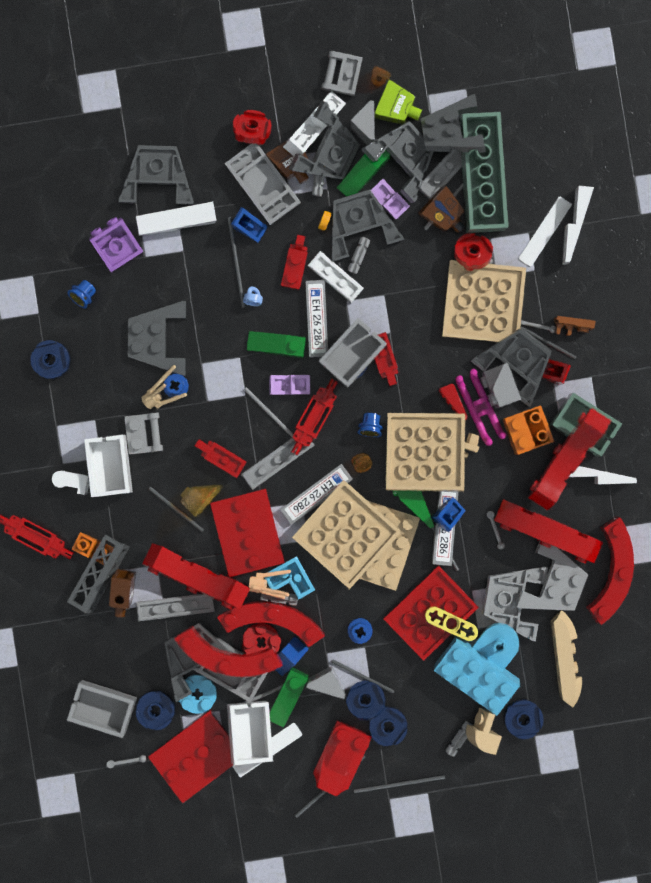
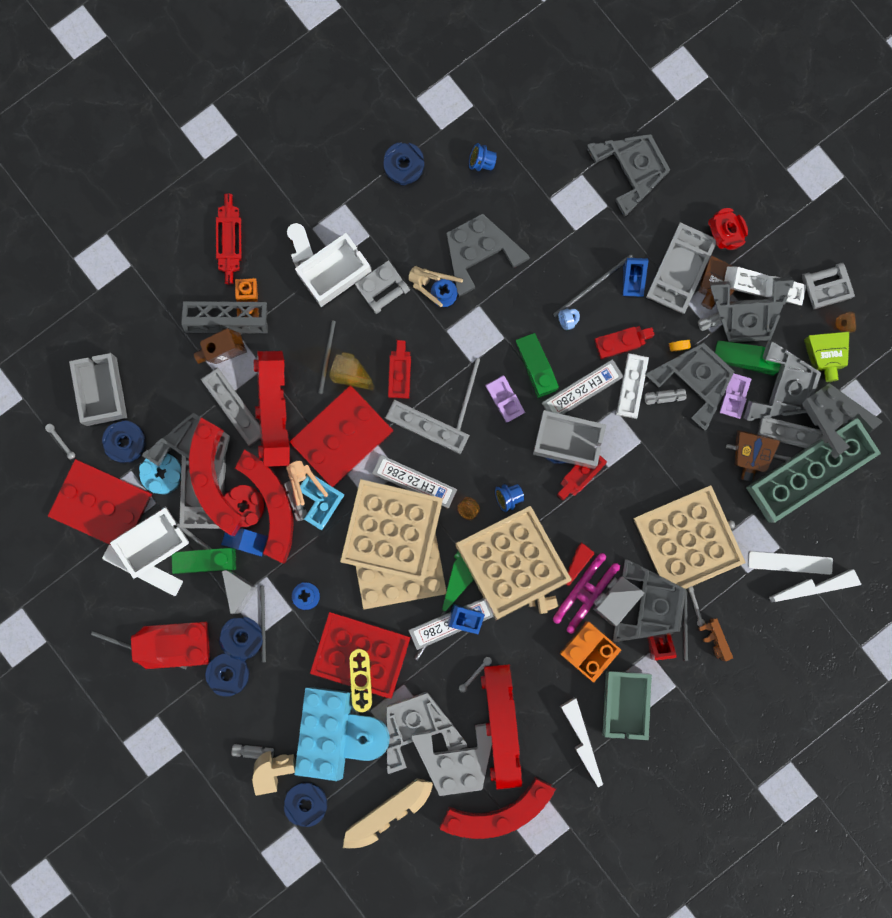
camera: 60 degrees right, 5 degrees down
medium lavender plate [89,217,143,272] -> none
white slope [136,202,216,236] -> none
red piece [291,379,338,456] -> none
light grey slope [350,101,374,145] -> none
dark grey piece [354,775,445,793] -> none
red plate [454,233,493,271] -> none
red brick [529,408,611,510] -> none

